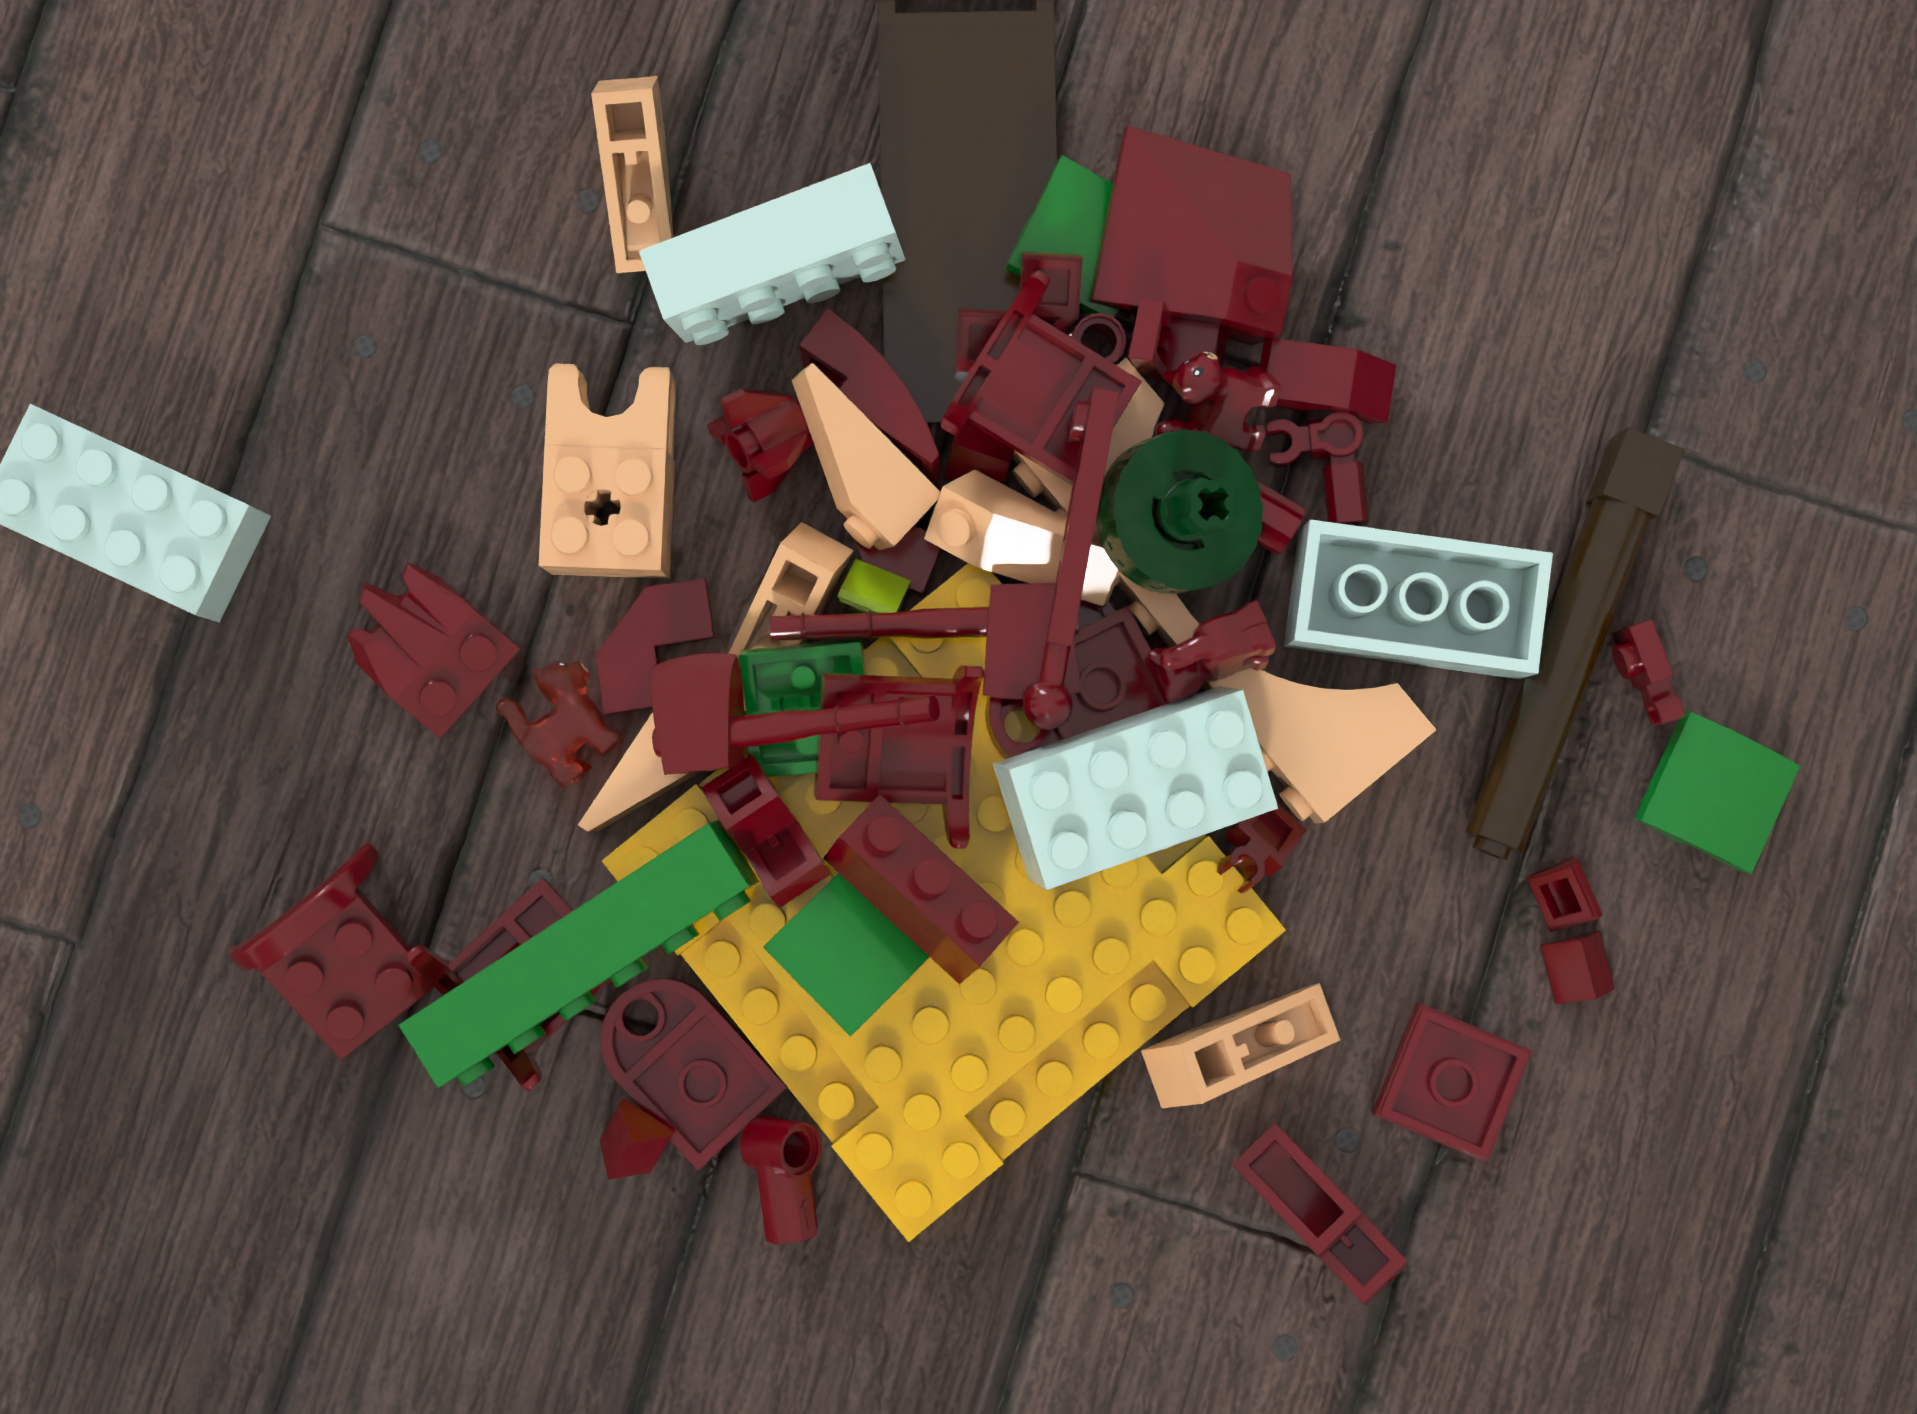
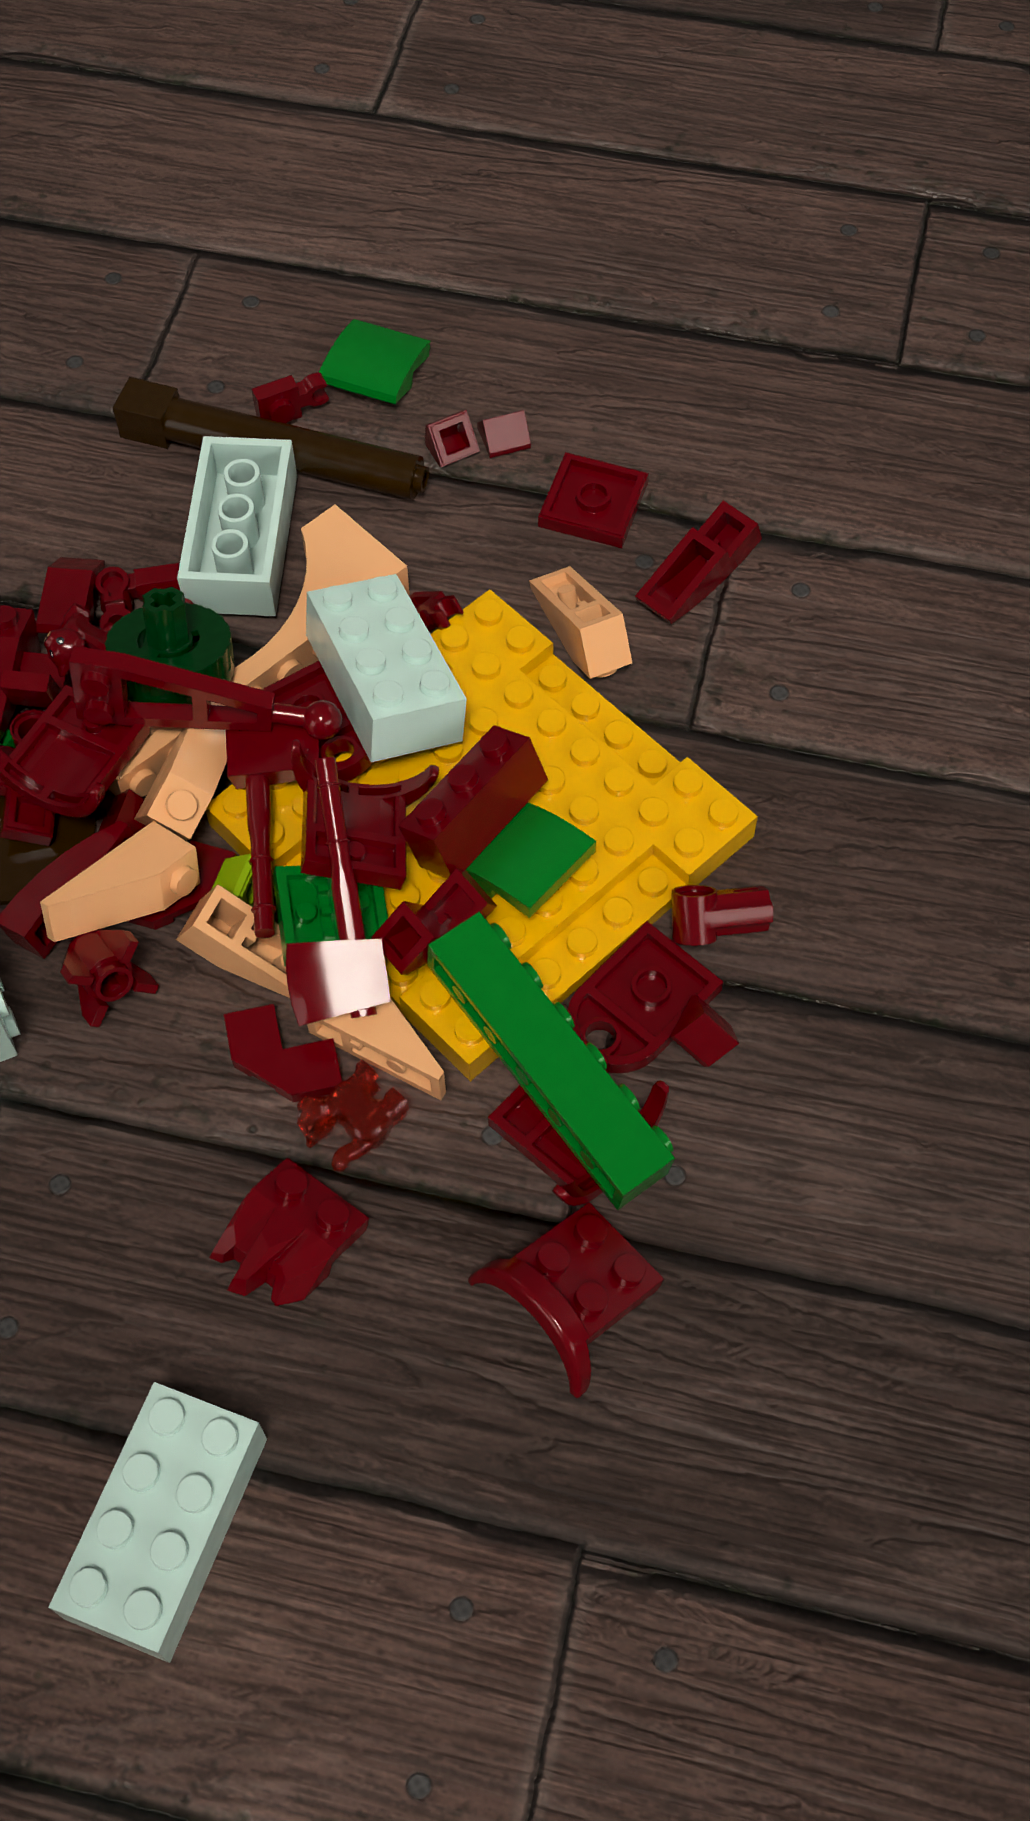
camera: 90 degrees left, 25 degrees down
light nougat brick [539,363,676,579] -> none
dark red animal [1148,599,1276,702] -> none

